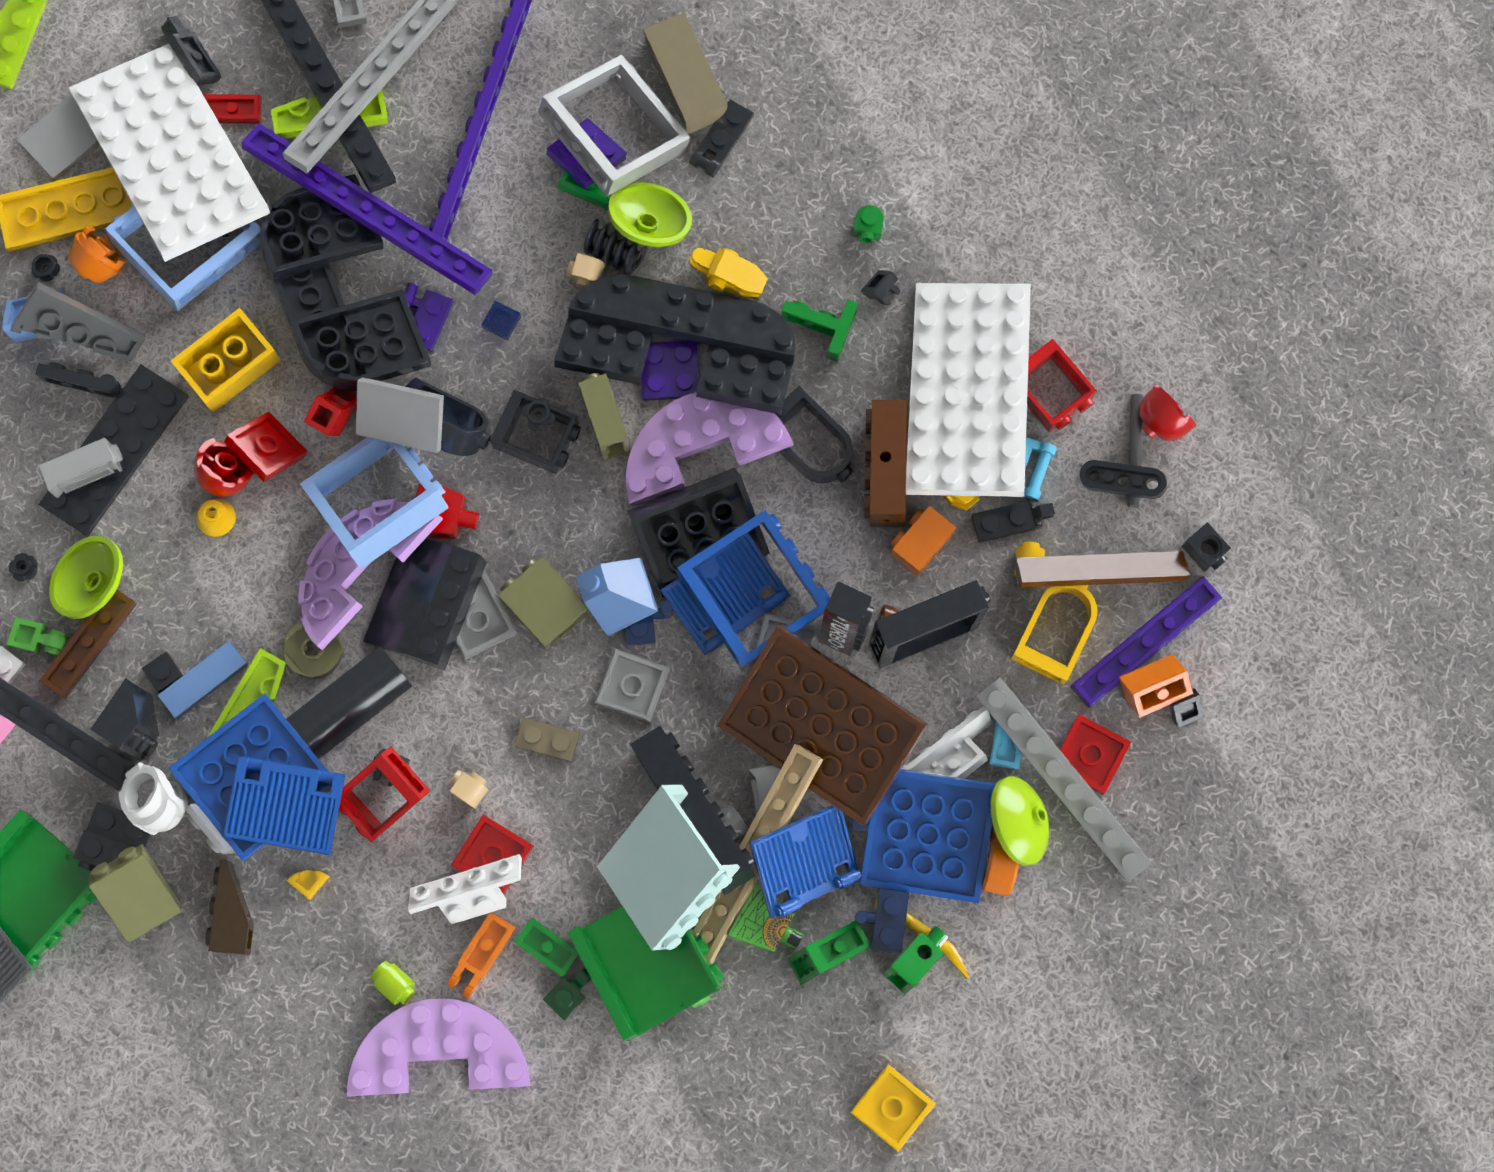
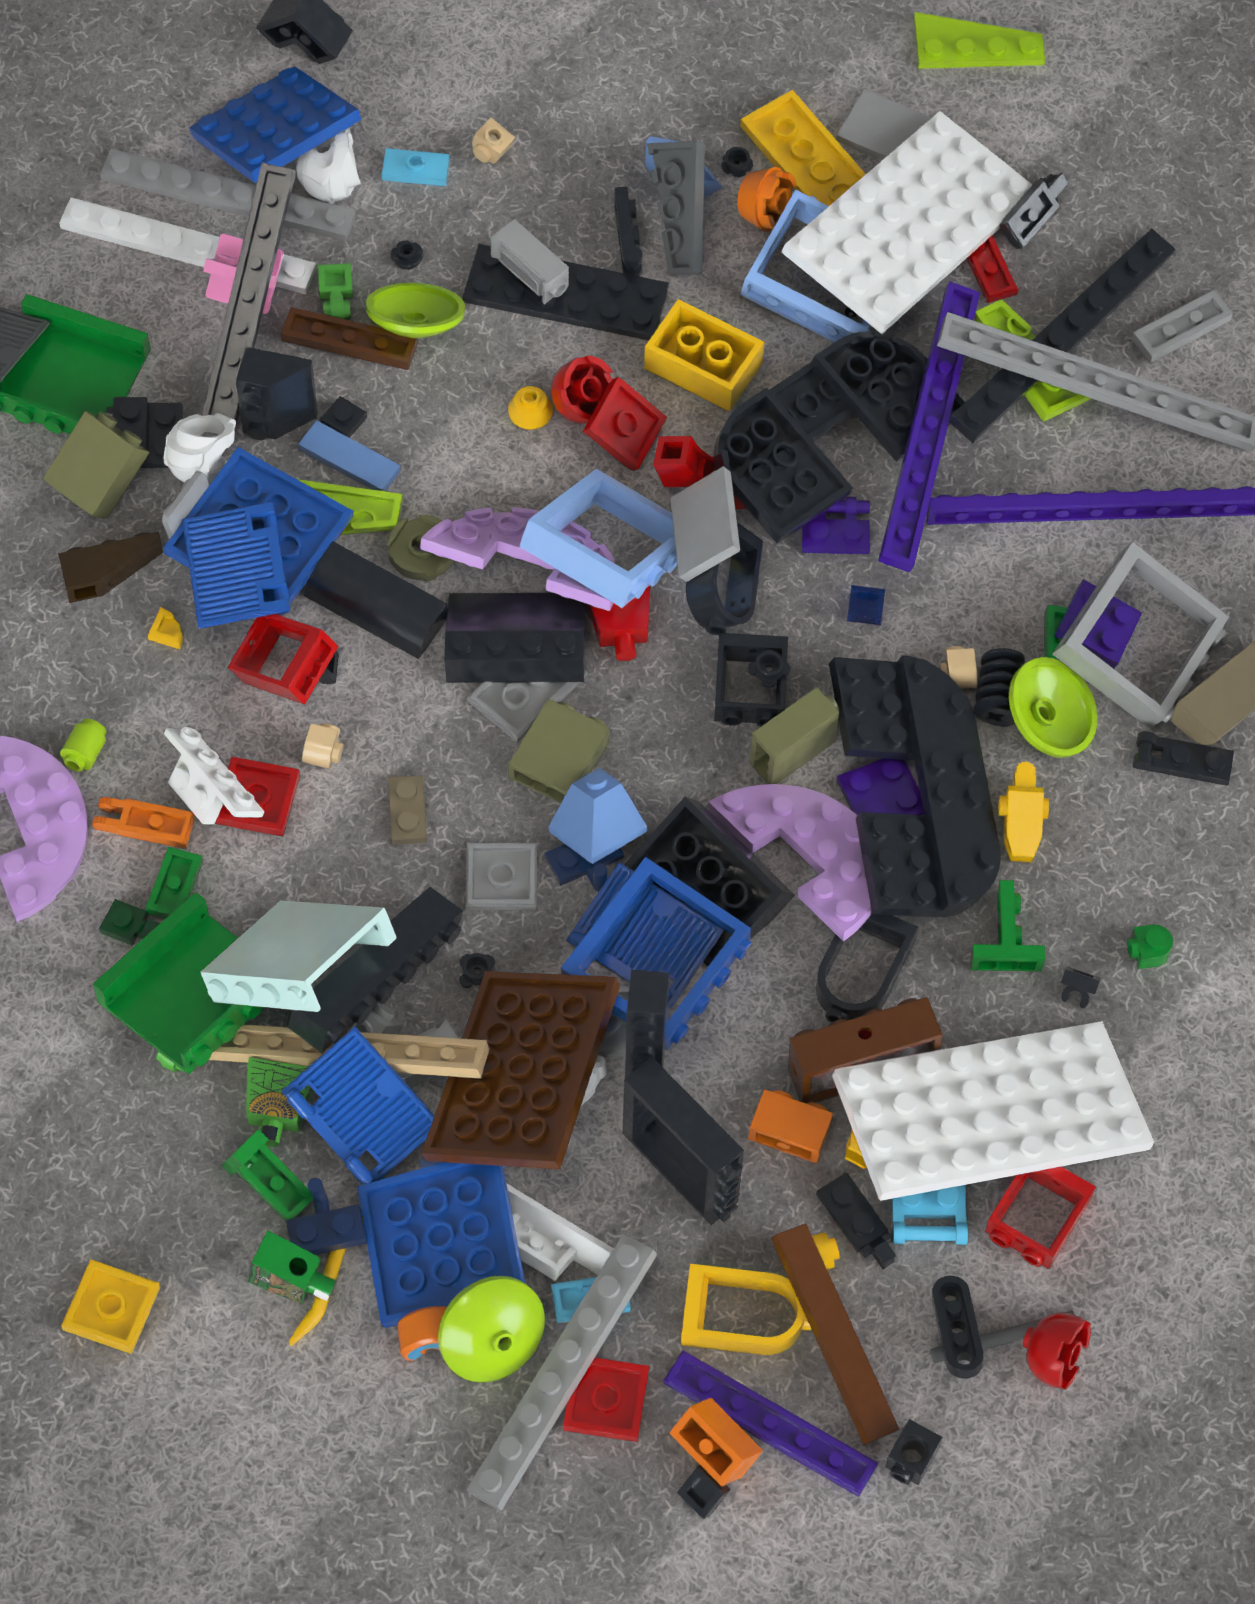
camera: 70 degrees right, 15 degrees down
none -> black plate [459,953,495,988]

